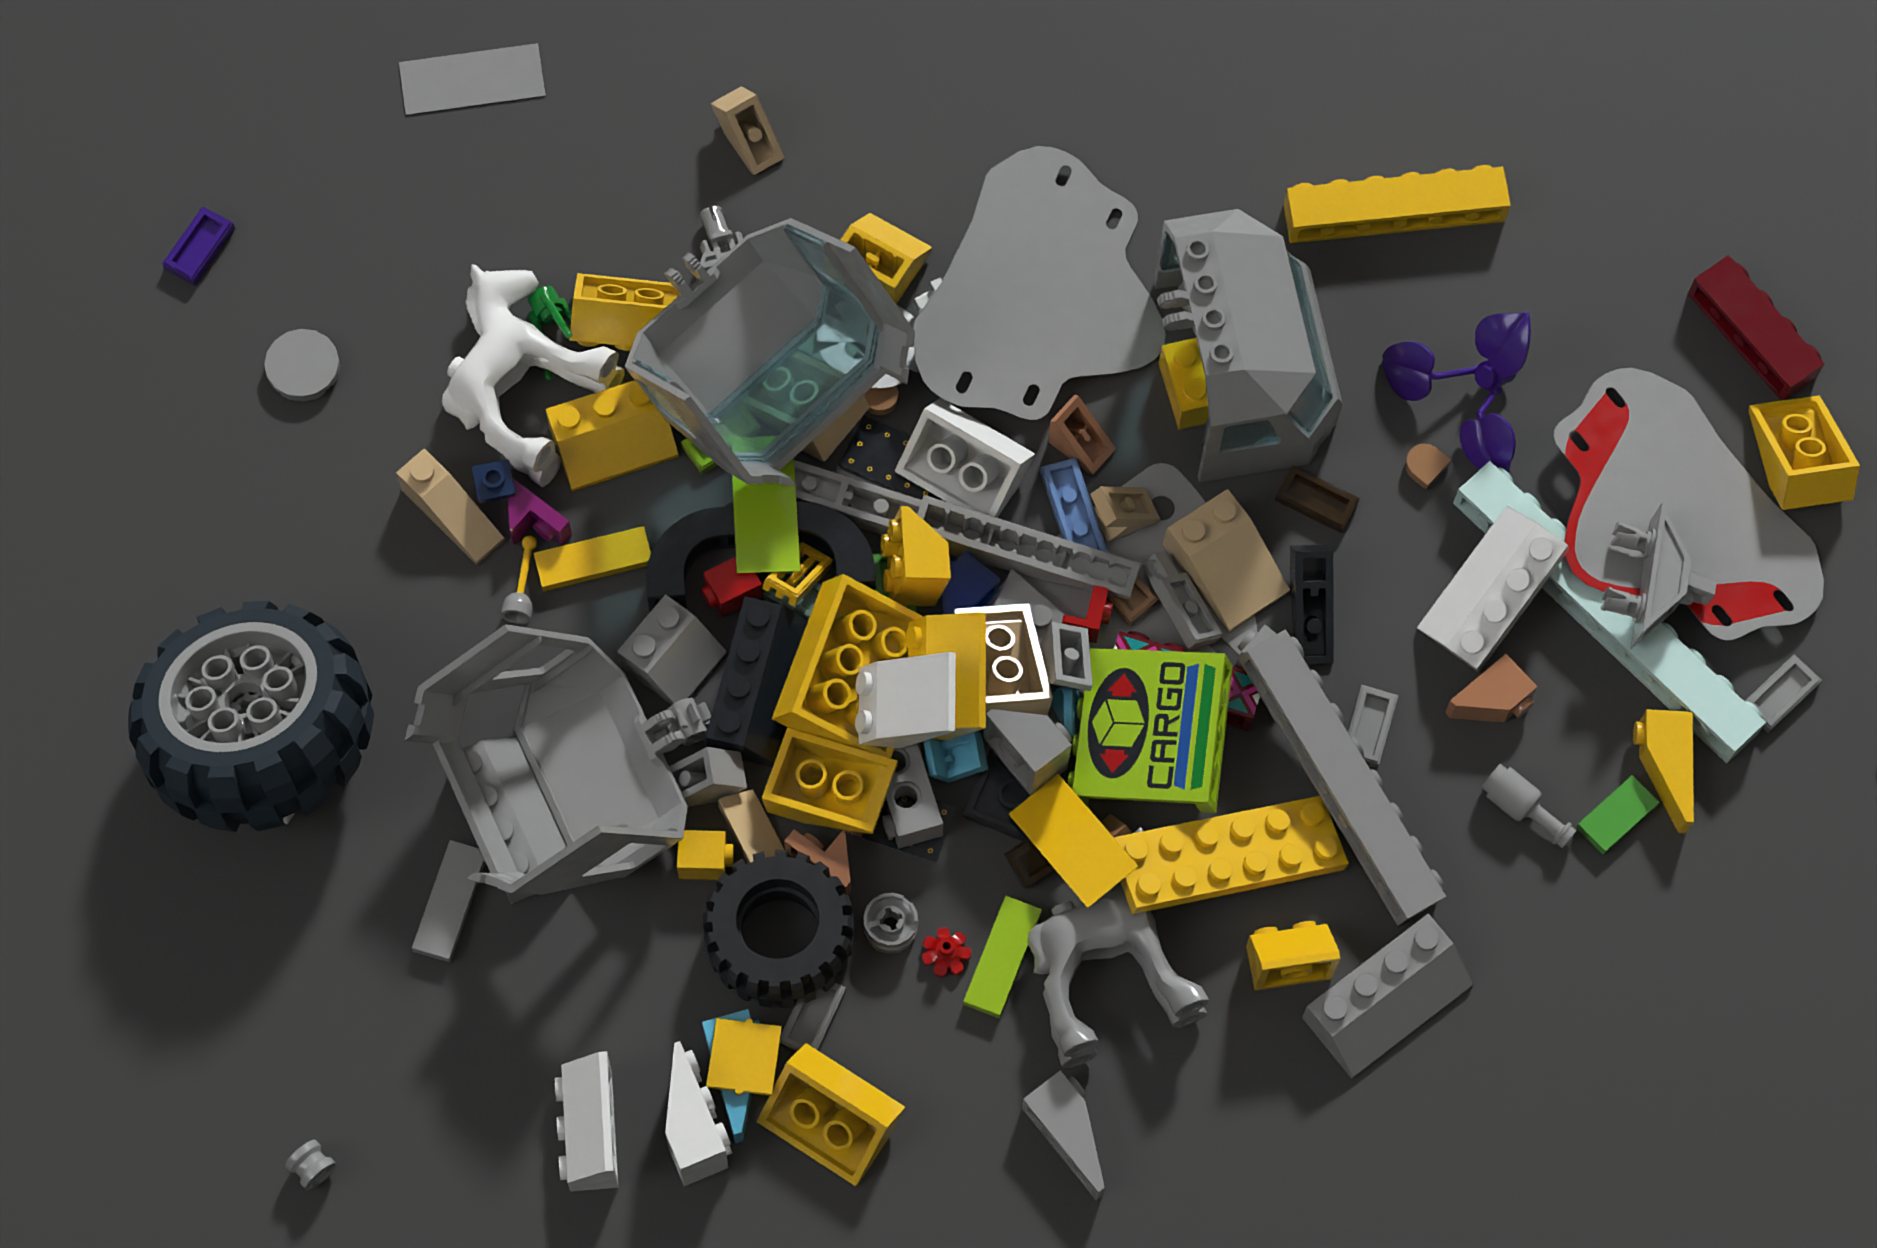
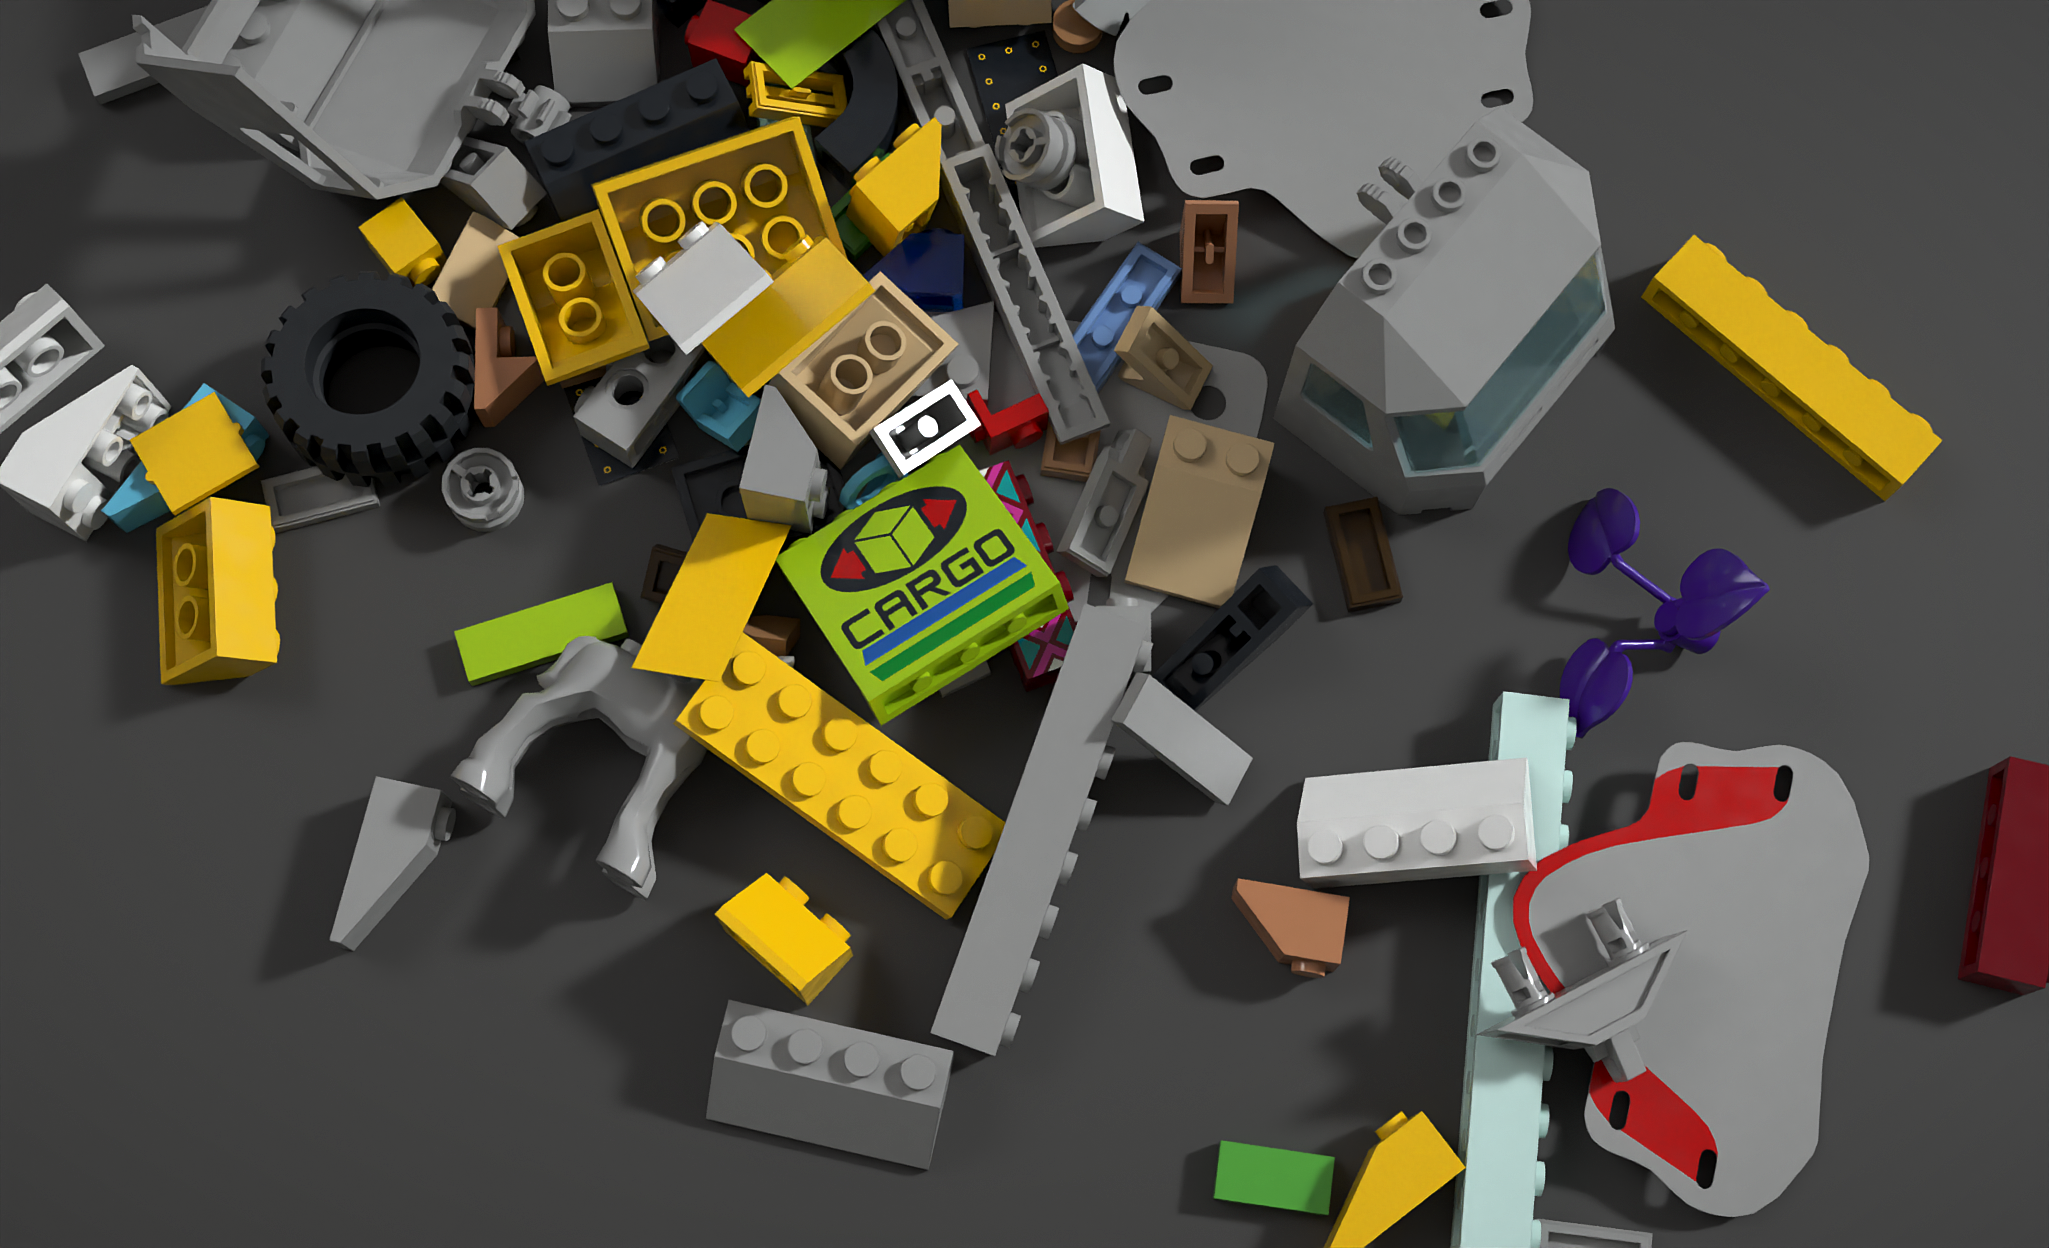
camera: 50 degrees right, 5 degrees up
red plant [921,927,971,978] -> none
light grey tile [1348,685,1398,769] -> none
medium nougat tile [1405,444,1451,490] -> none
light grey piece [1481,764,1577,848] -> none
yellow slope [1748,395,1860,510] -> none
none -> light grey wheel [995,108,1077,190]
none -> light grey tile [1111,672,1253,805]

